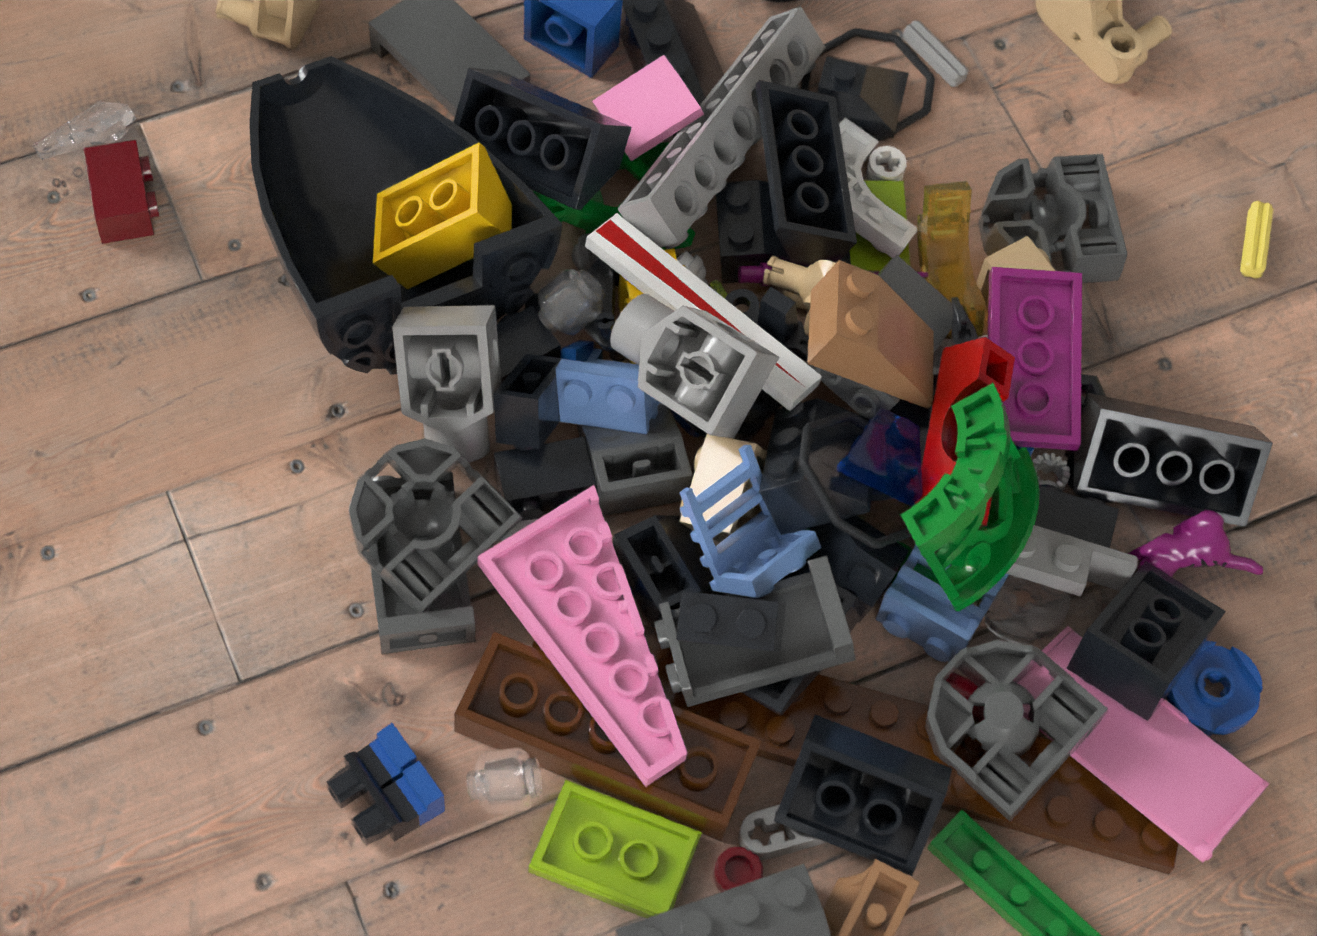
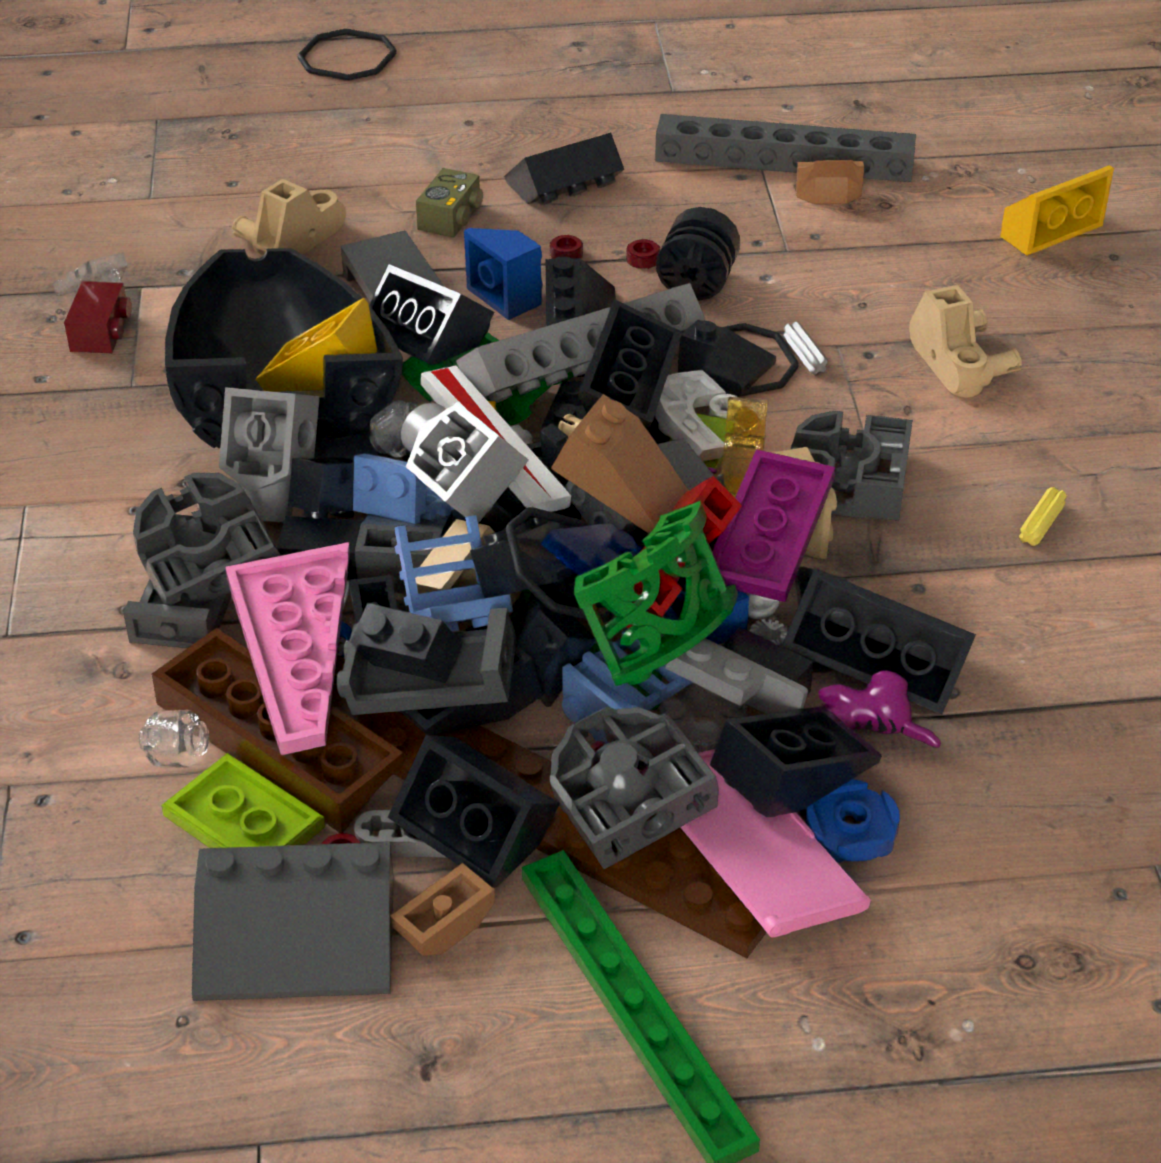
camera: 25 degrees right, 20 degrees down
black hips [326,723,445,845] -> none
bright pink slope [592,55,705,161] -> none

